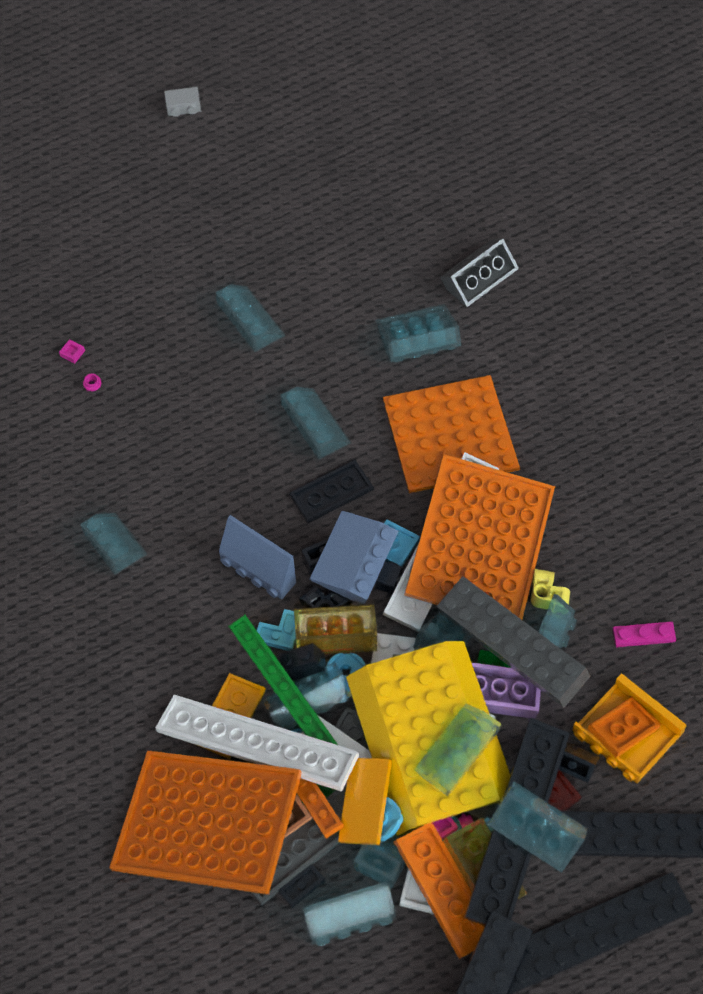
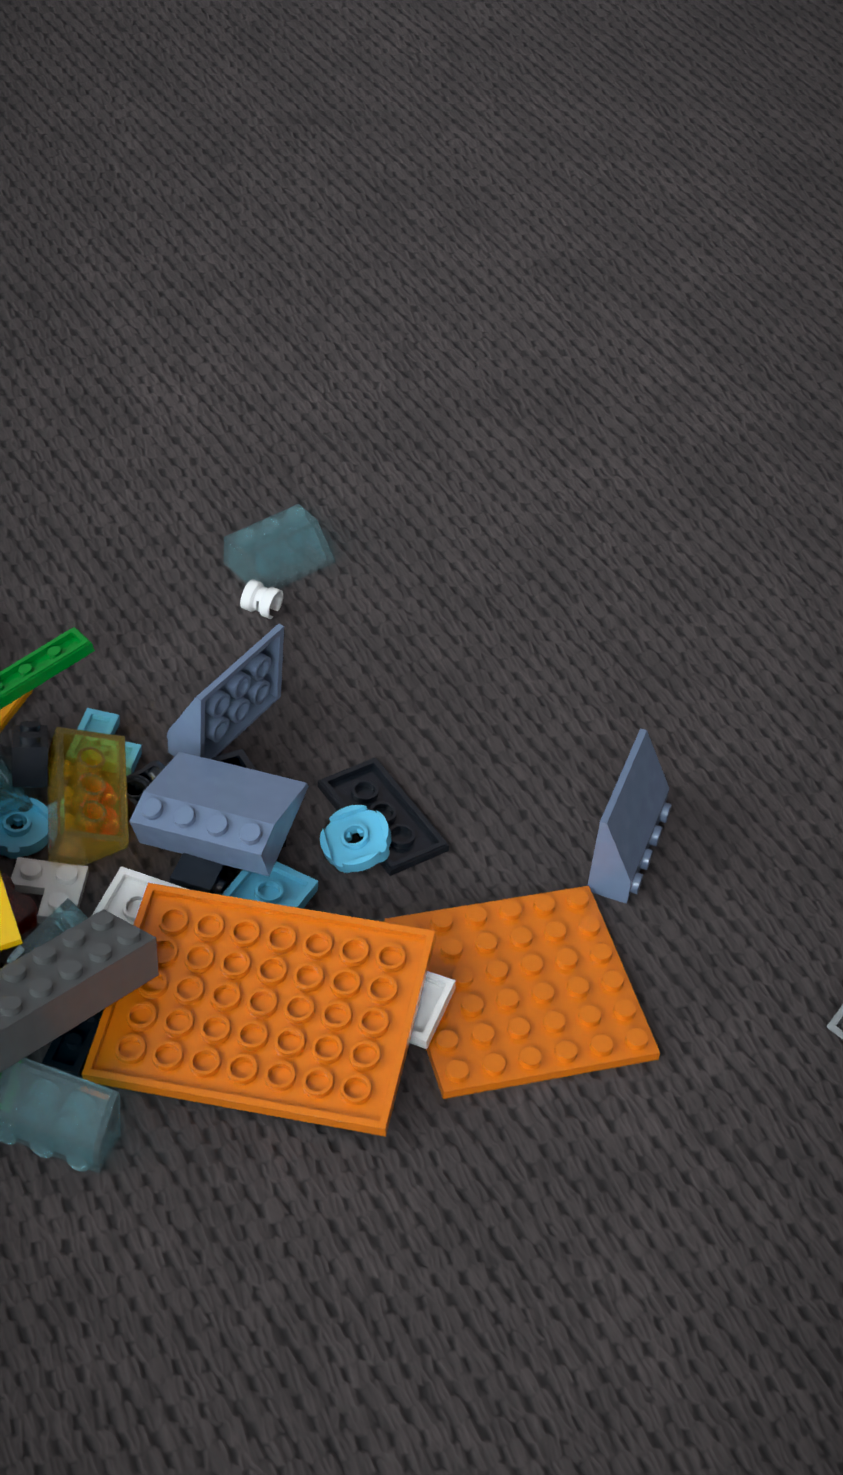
camera: 80 degrees right, 15 degrees down
dark pink plate [59,339,85,364] -> none
dark pink plate [83,374,102,391] -> none
clear light blue slope [215,284,285,352] -> none
clear light blue slope [281,387,351,460] -> none
clear light blue slope [376,304,461,362] -> none
light yellow piece [531,569,570,613] -> none
dark pink plate [613,621,676,647] -> none
none -> white wheel [240,579,283,619]
none -> medium azure plate [320,805,391,873]
none -> sand blue slope [587,728,672,904]

